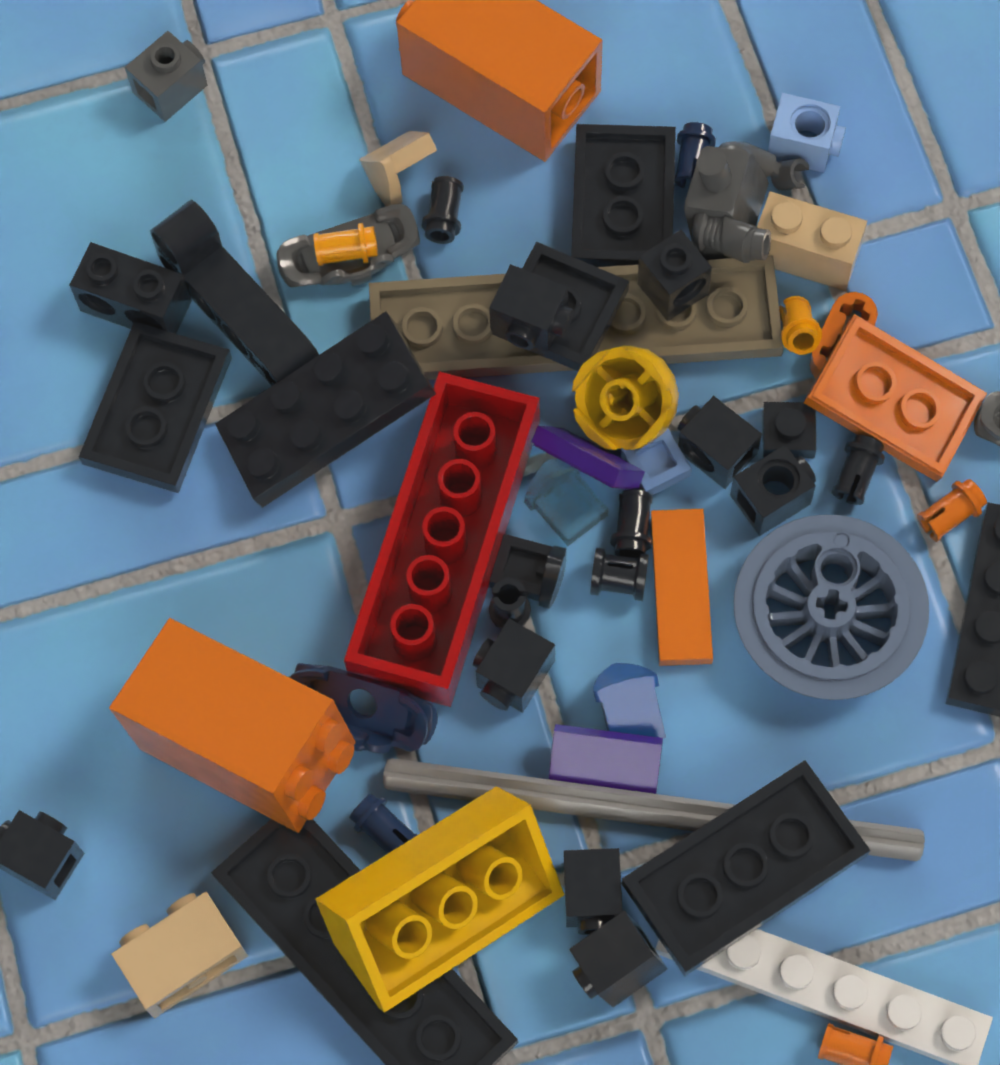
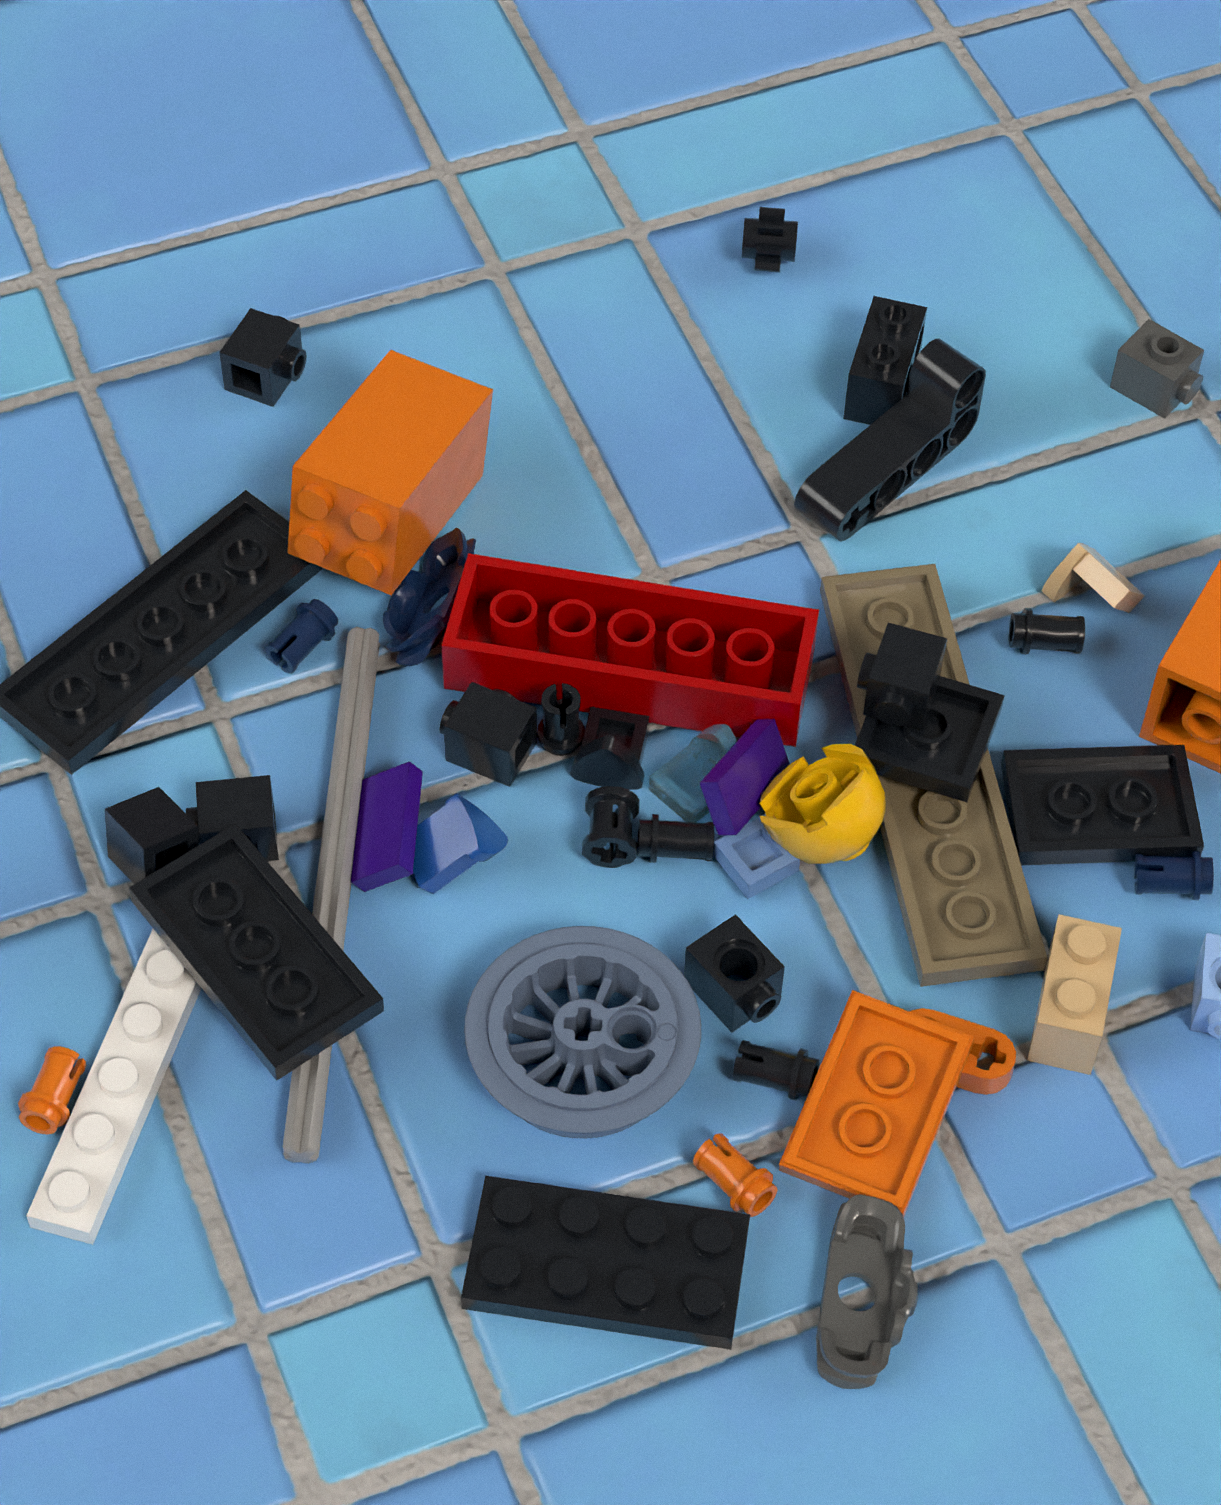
camera: 80 degrees right, 15 degrees down
black plate [79,322,232,493] -> none
tan brick [111,891,248,1019] -> none
black plate [215,311,436,508] -> none
dark grey piece [276,204,420,287] -> none
light orange pin [313,223,378,266] -> none
yellow slope [315,786,564,1013] -> none
black brick [637,230,712,321] -> none
orange tile [651,509,713,666] -> none
black brick [677,395,762,489] -> none
dark grey torso [684,141,809,263] -> none
black plate [762,402,816,458] -> none
light orange pin [779,296,822,355] -> none

